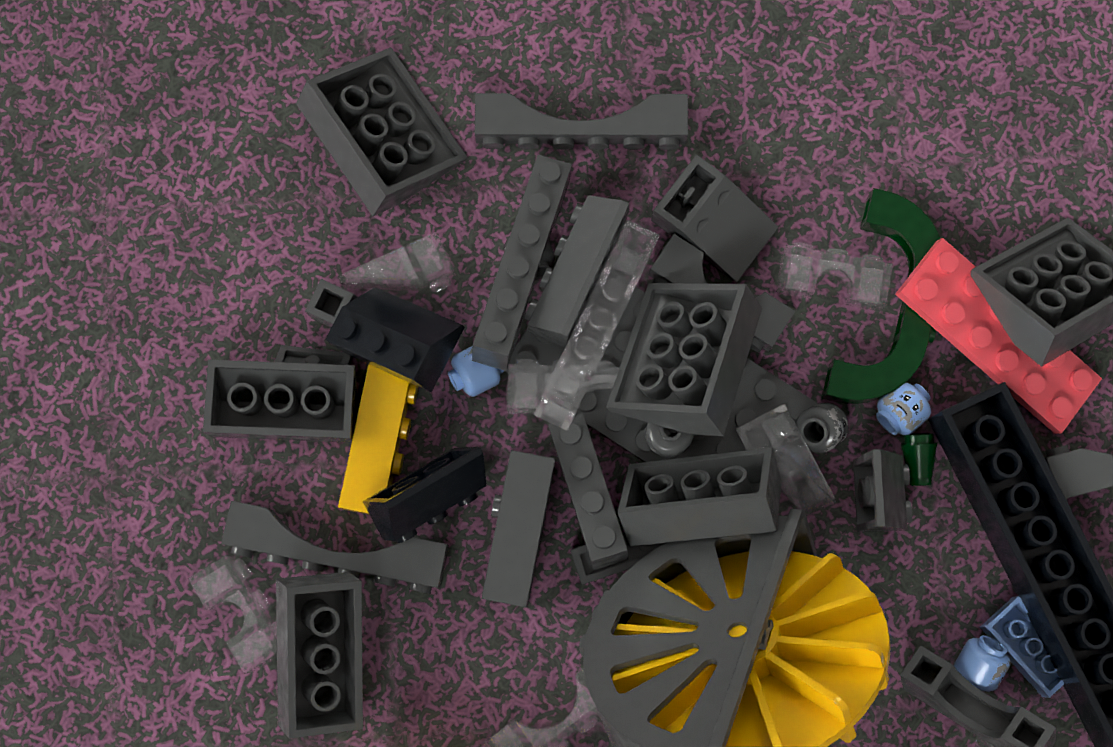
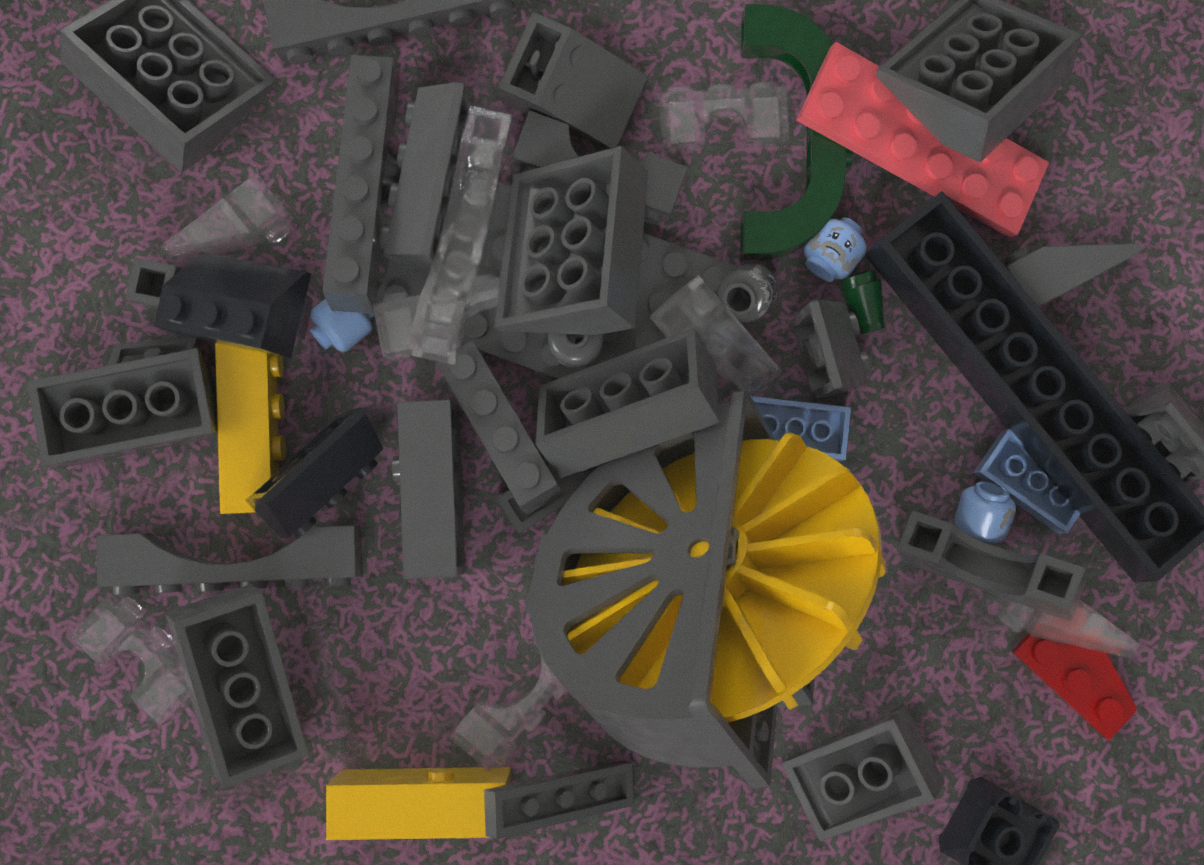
camera: 15 degrees left, 5 degrees up
none -> light blue piece [751,396,851,461]

